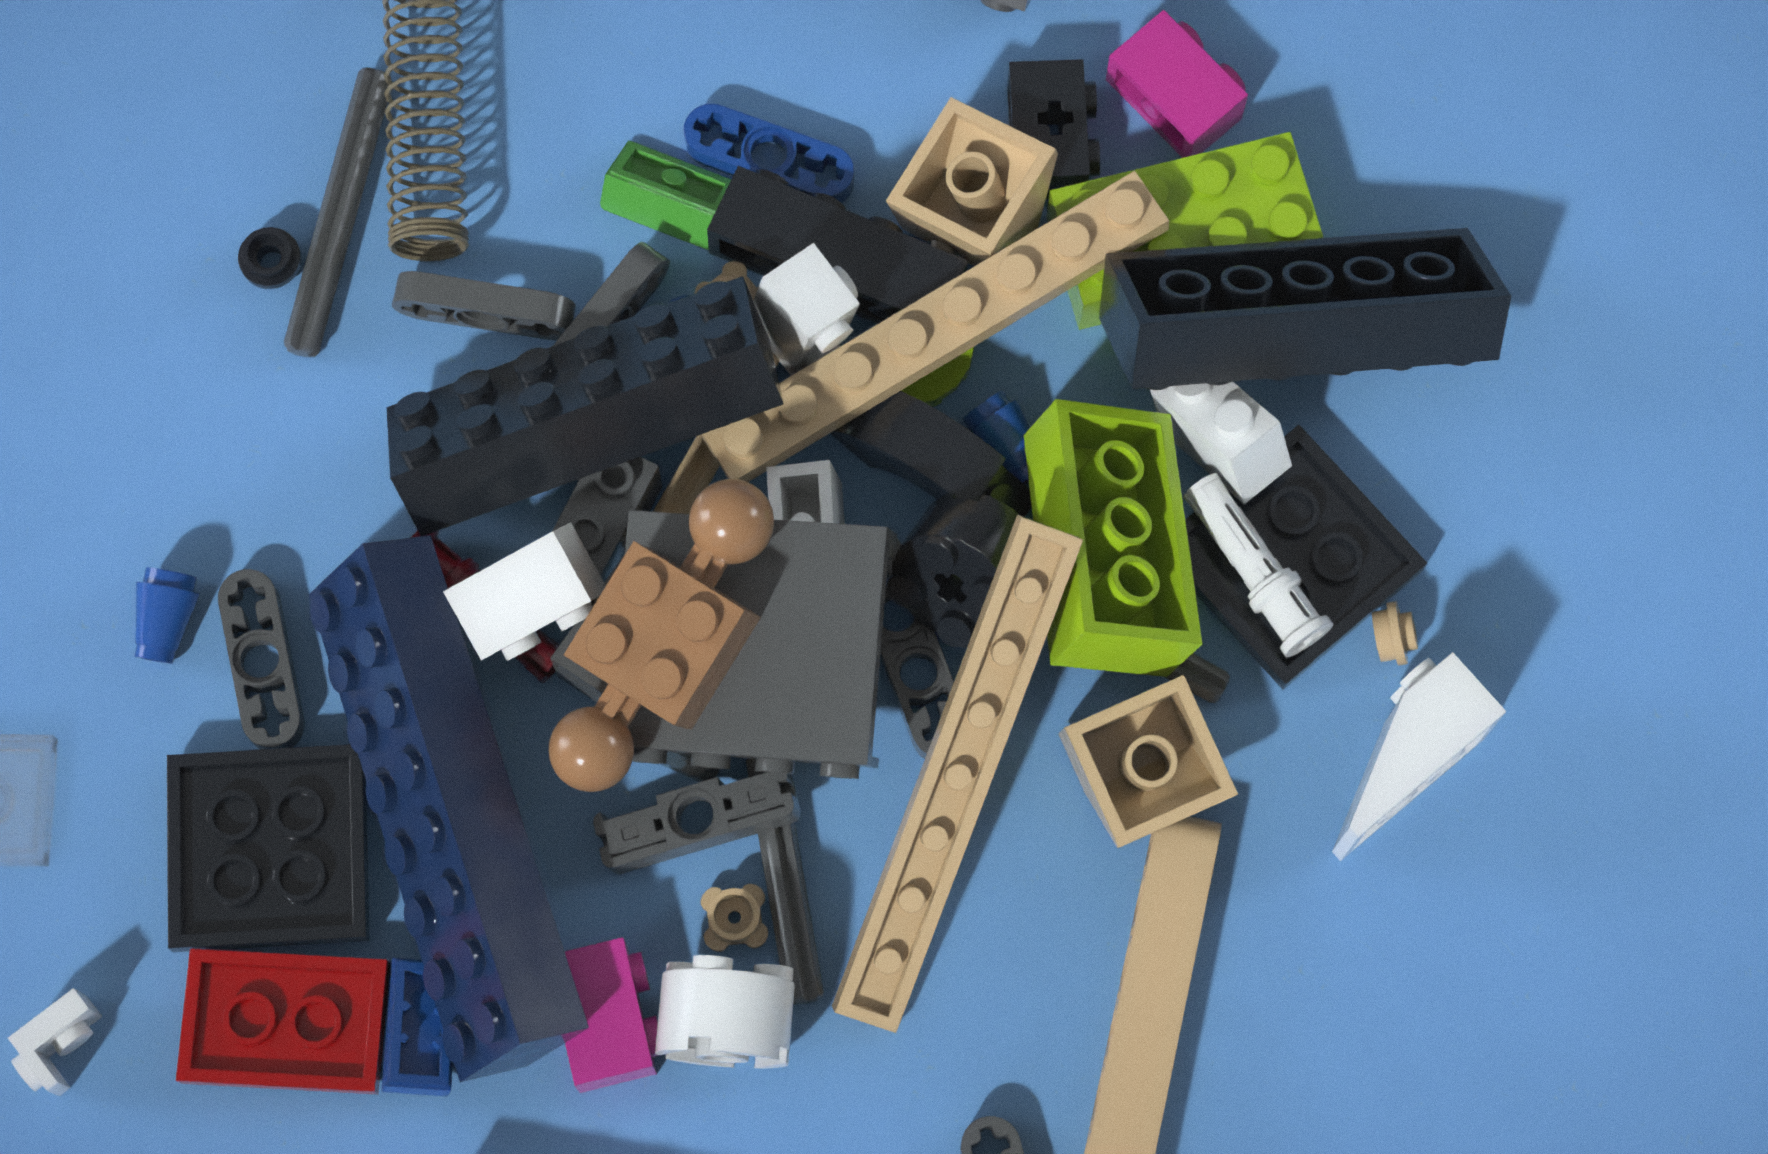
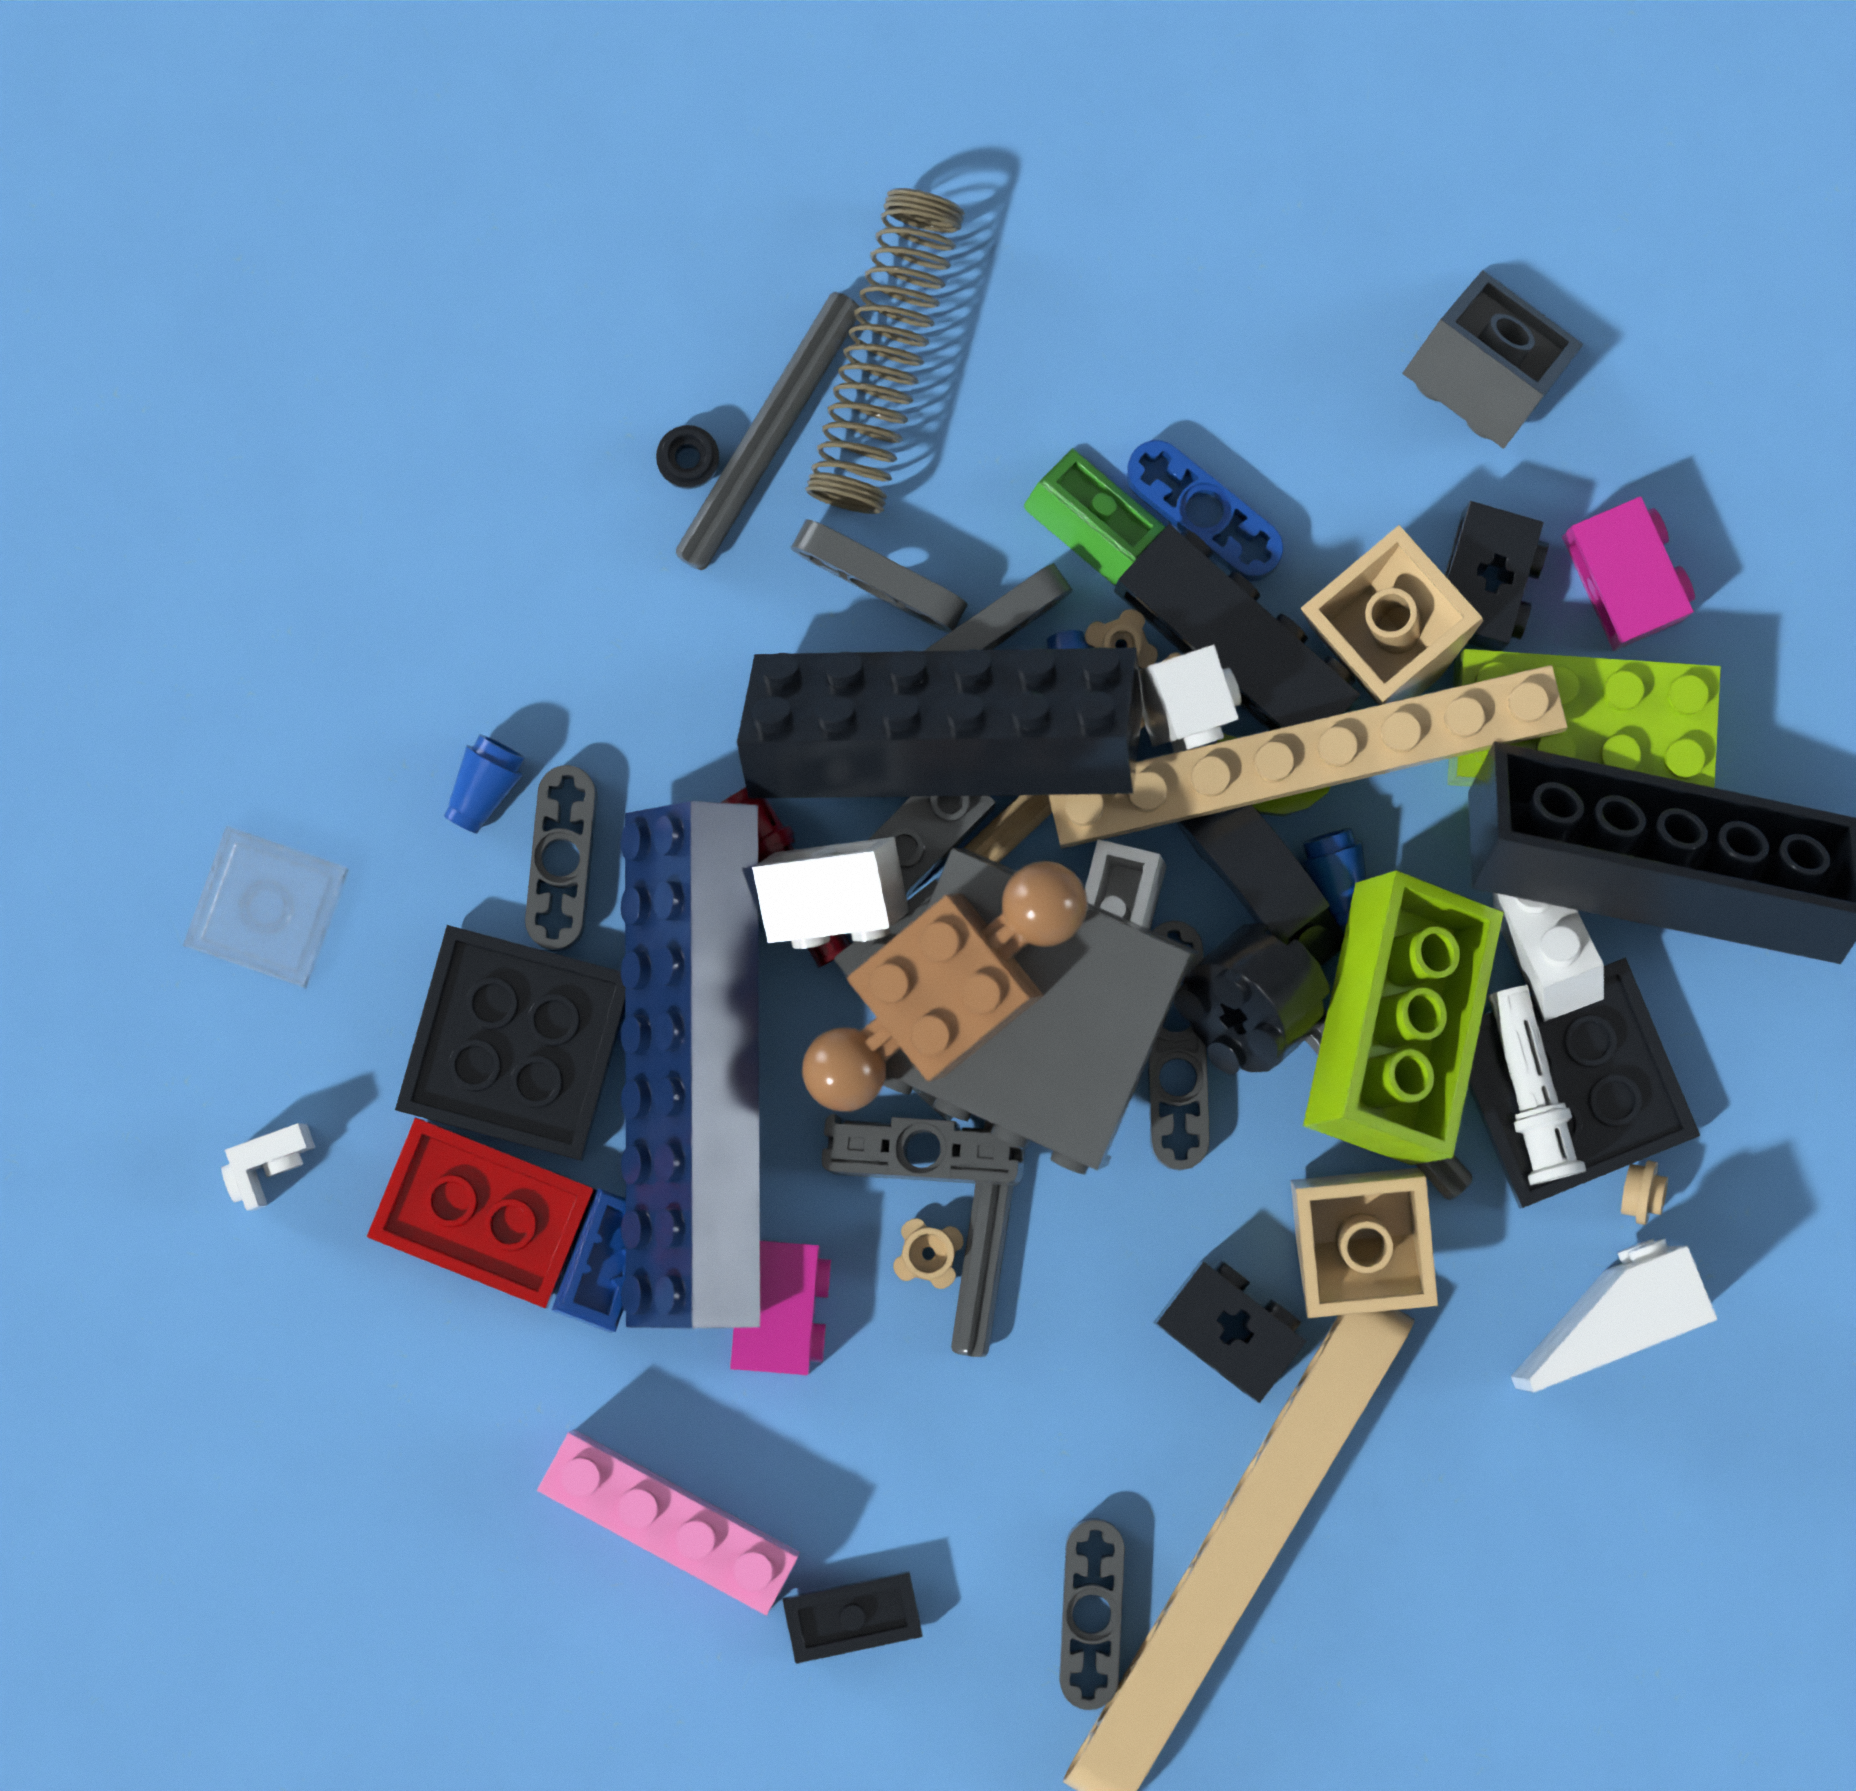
camera: 20 degrees right, 10 degrees up
white brick [655,955,795,1069] -> none
tan plate [832,515,1083,1033] -> none
none -> black brick [1153,1259,1307,1403]

